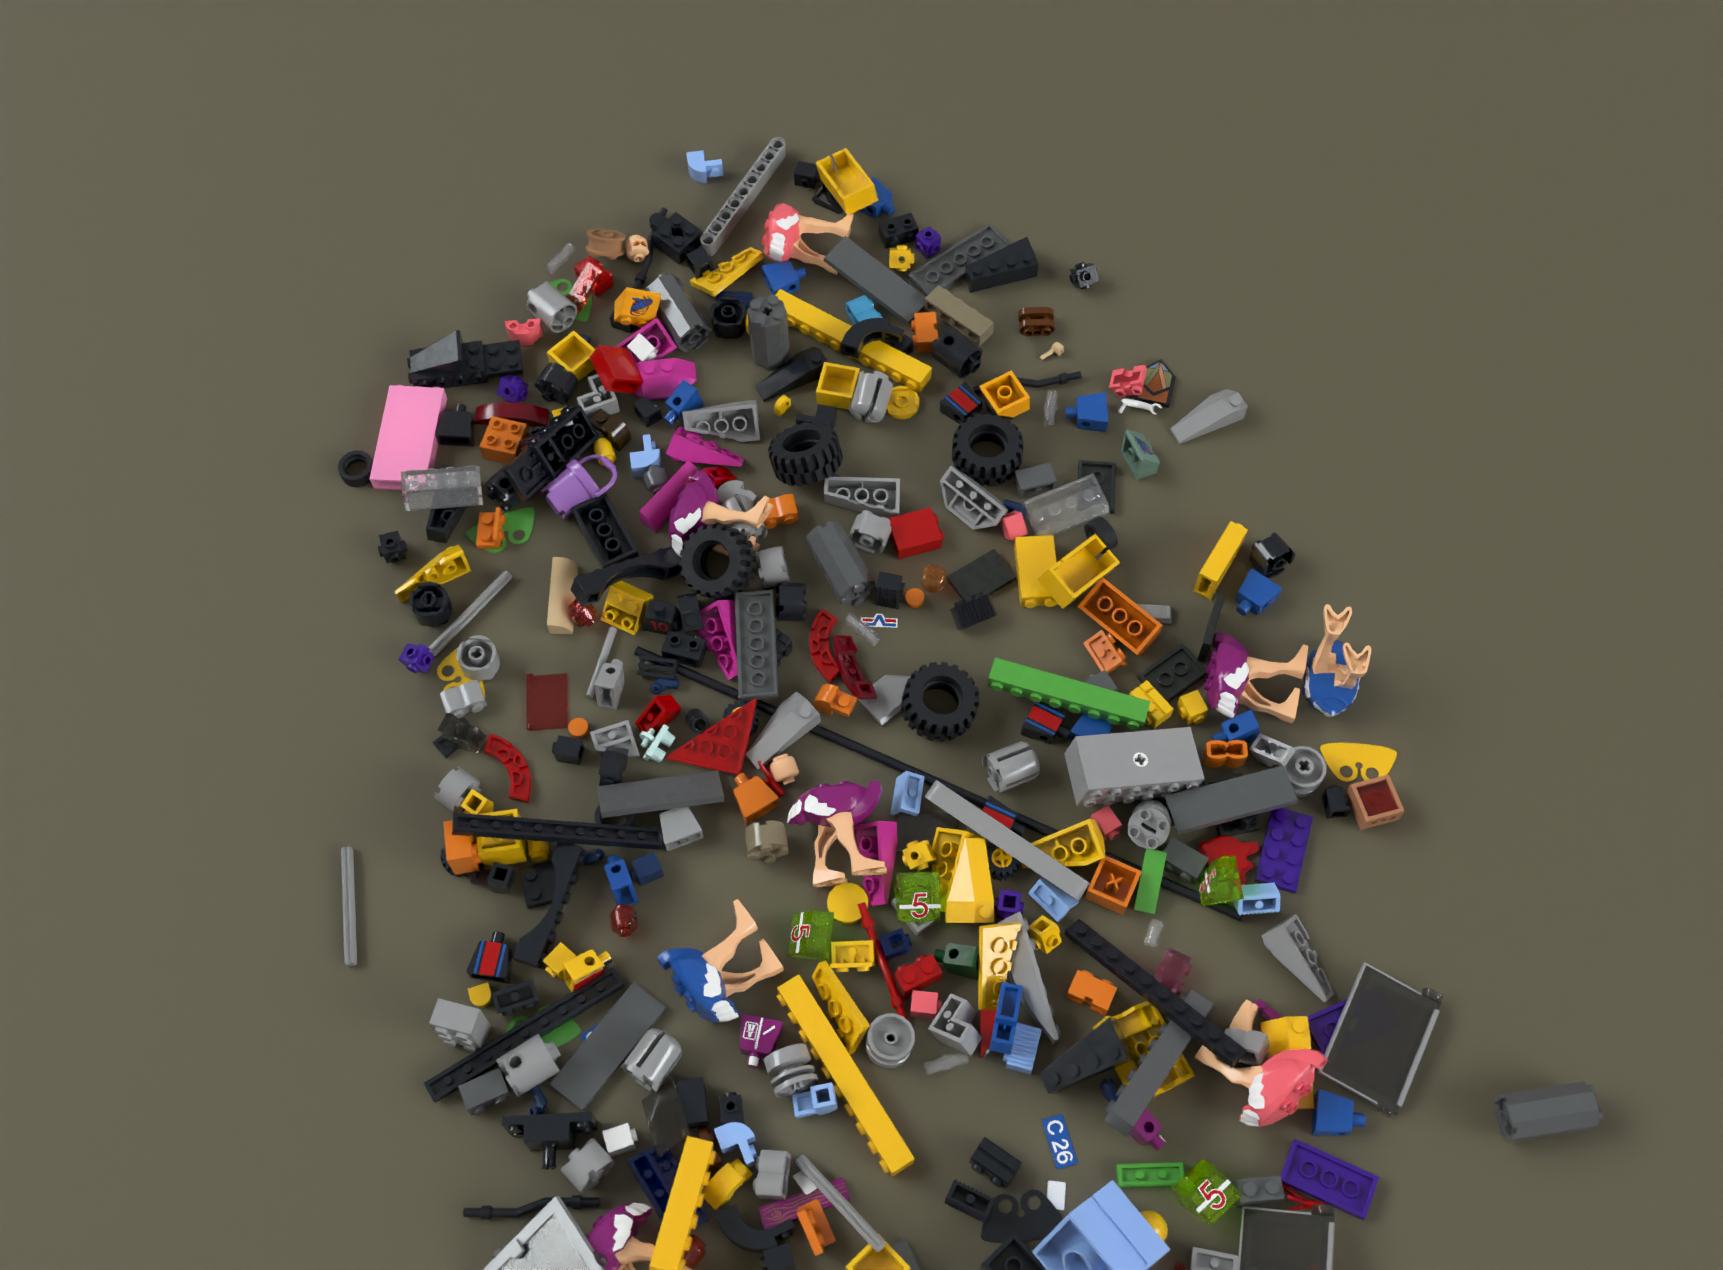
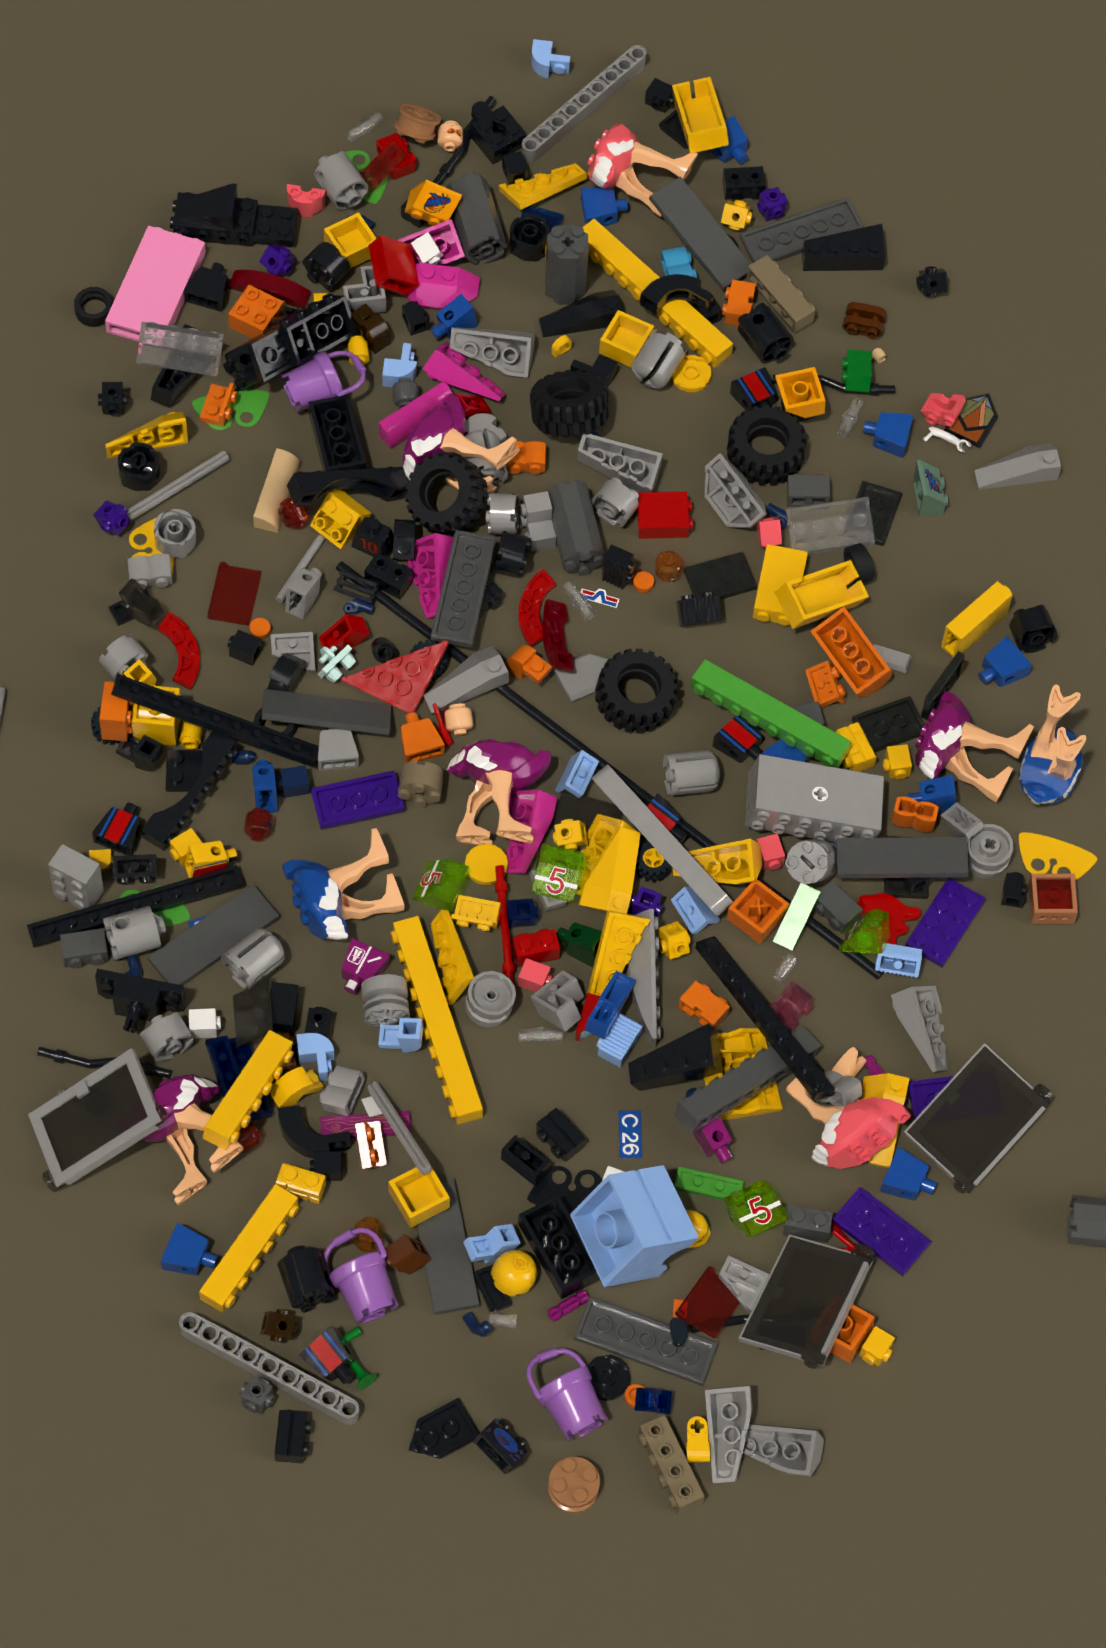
camera: 10 degrees right, 0 degrees up
none -> dark purple plate [311,771,404,830]
none -> light grey brick [520,491,556,552]
none -> green brick [841,349,872,392]

